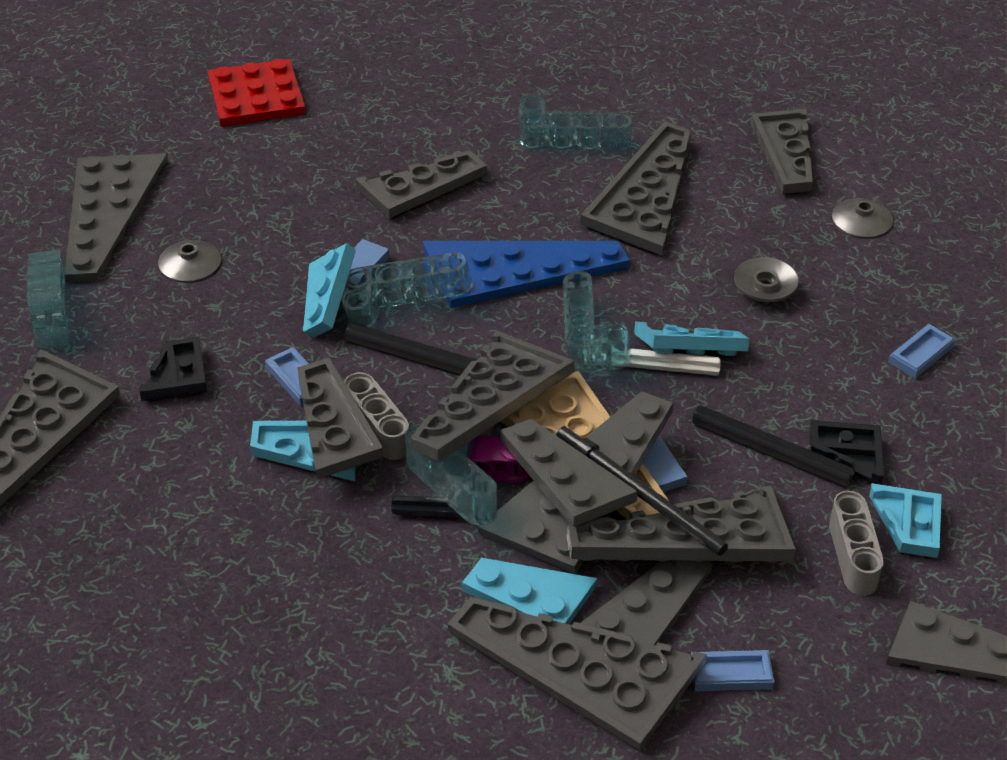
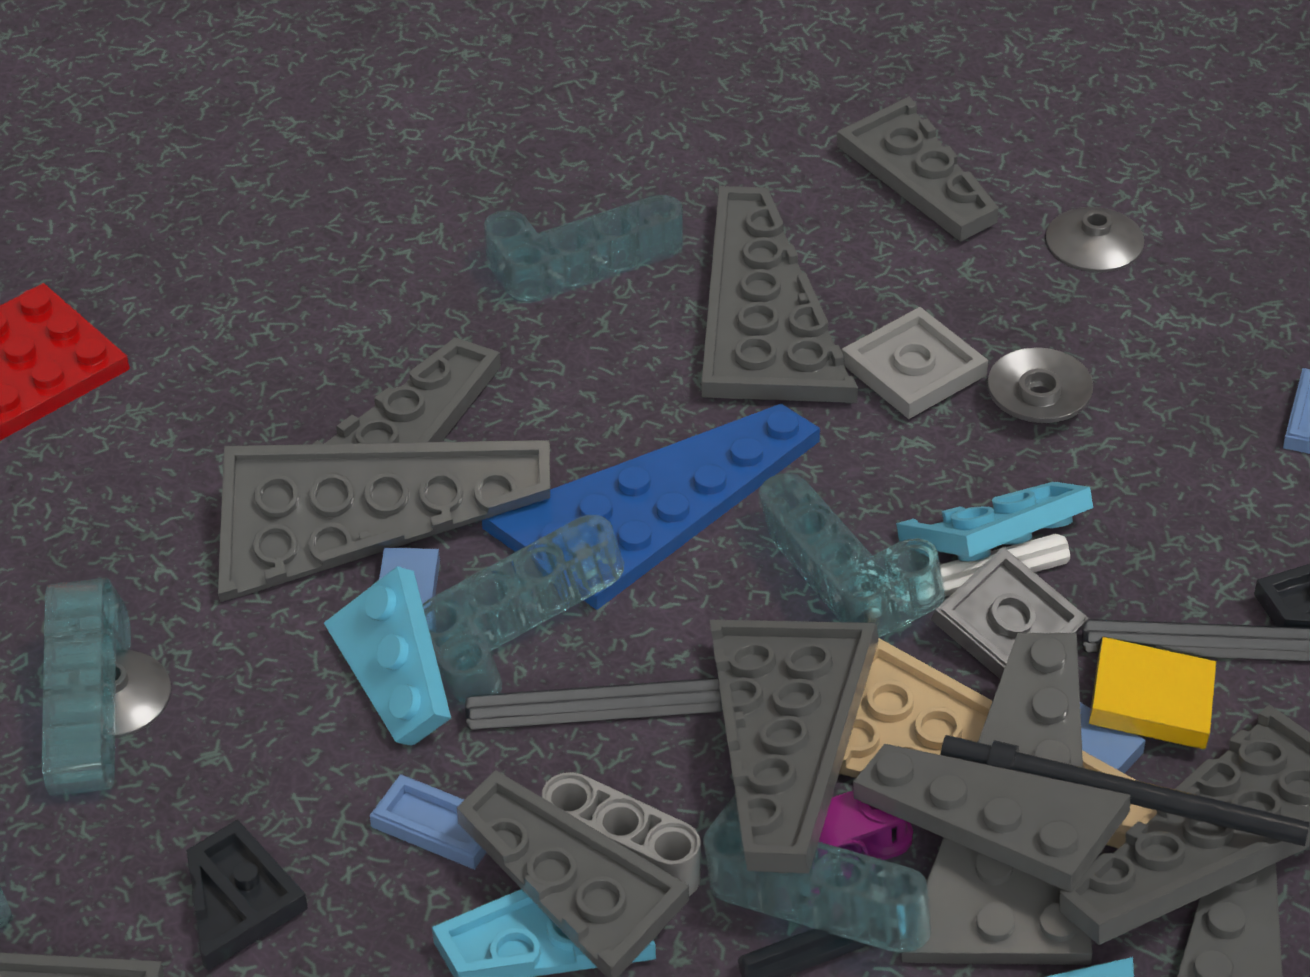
camera: 25 degrees left, 0 degrees up
none -> clear light blue beam [42,577,131,796]
none -> dark grey wing [218,440,550,602]
none -> light grey plate [842,307,988,419]
none -> flat silver tile [931,547,1089,679]
none -> yellow tile [1089,637,1216,749]

